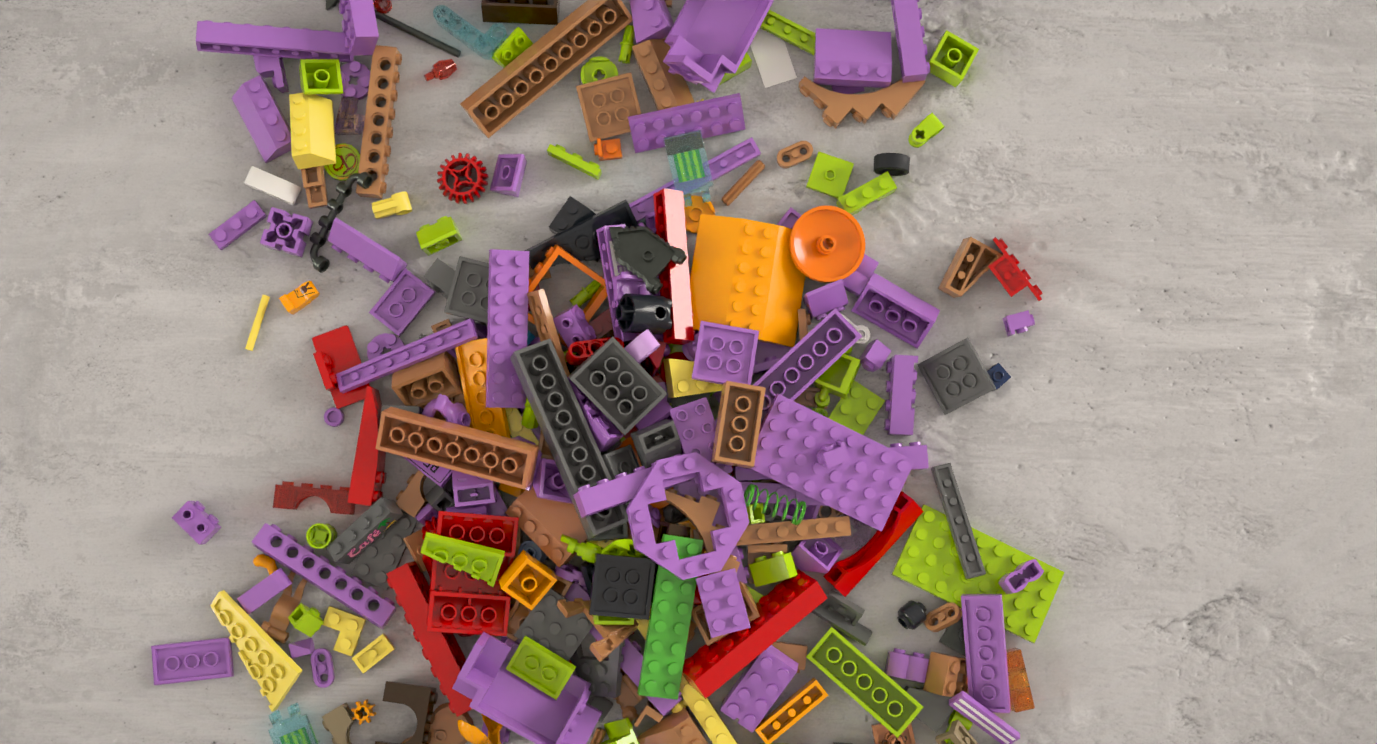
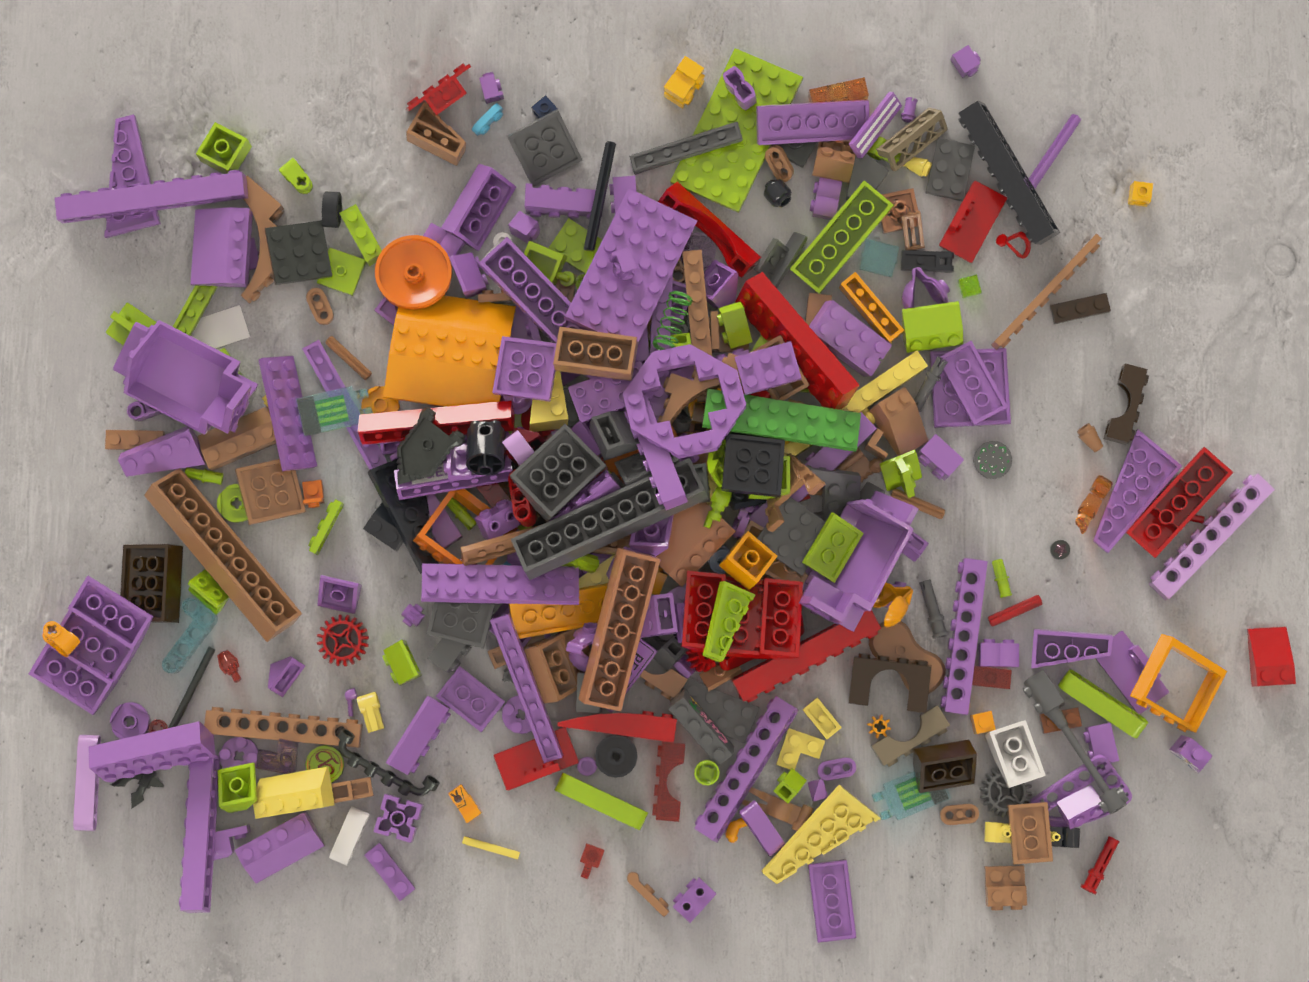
camera: 90 degrees left, 0 degrees up
none -> pearl dark grey plate [265,220,332,285]
none -> medium lavender slope [268,656,305,697]
none -> medium lavender hand [345,688,357,716]
none -> medium lavender gear [401,604,425,627]
none -> medium lavender slope [427,494,463,549]
none -> medium azure plate [472,103,503,136]
none -> lime beam [554,772,648,830]
none -> clear red plate [580,843,605,879]
none -> black axle [584,141,616,251]
none -> black wheel [595,735,638,778]
none -> medium nougat plate [627,872,669,917]
none -> yellow brick [664,56,705,109]
none -> clear light blue piece [859,239,899,277]

